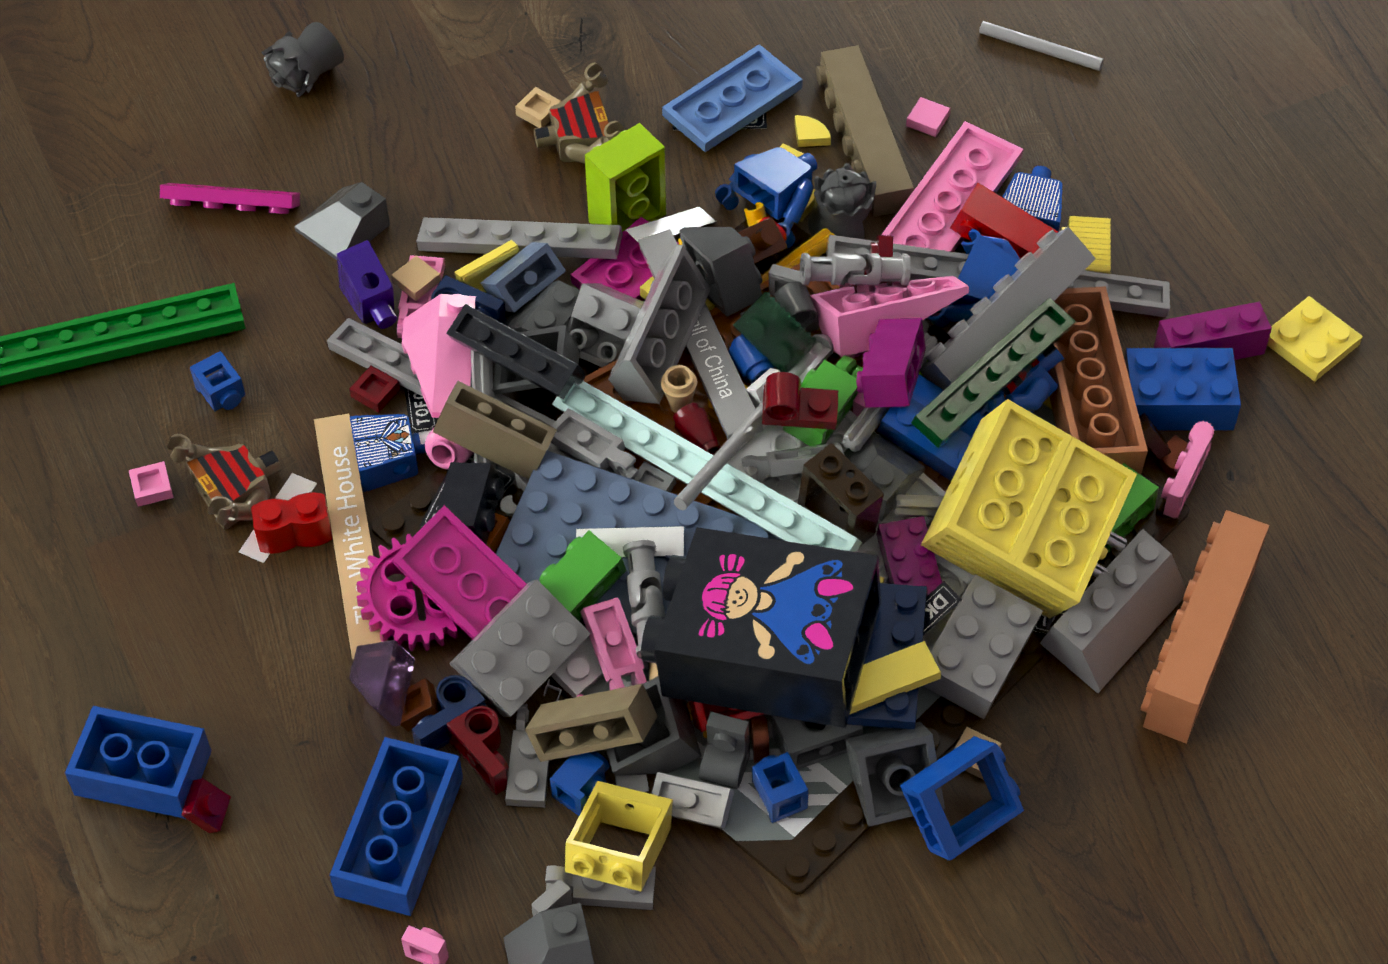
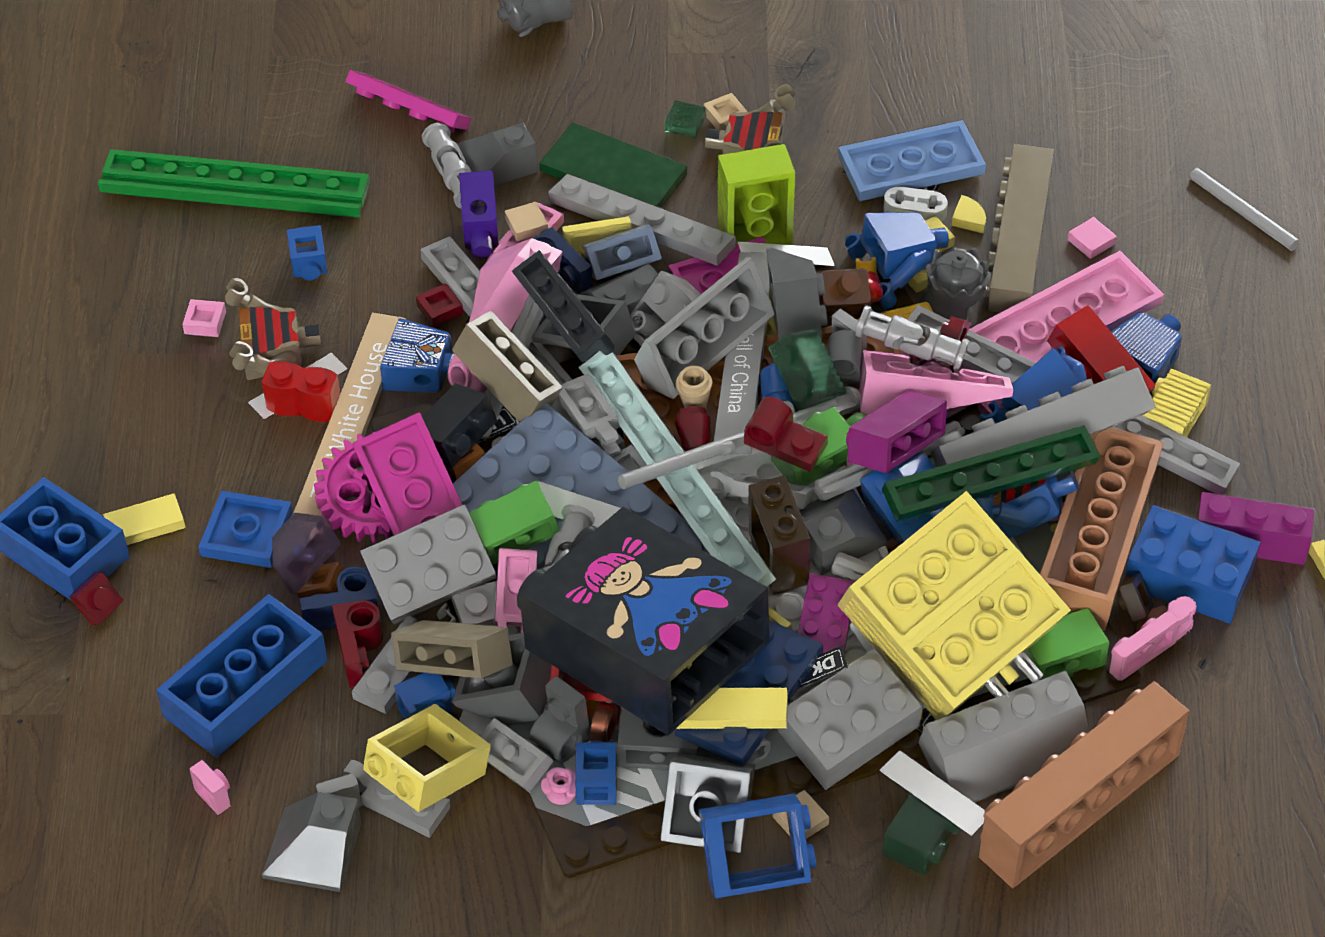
camera: 25 degrees right, 5 degrees down
none -> light yellow tile [103,493,186,545]
none -> blue plate [198,491,293,568]
none -> light grey piece [421,123,480,208]
none -> dark green tile [539,122,687,208]
none -> bright pink plate [541,767,576,805]
none -> clear green plate [665,100,706,138]
none -> white sticker [879,750,985,836]
none -> clear green brick [883,793,965,876]
none -> white beam [884,187,948,222]

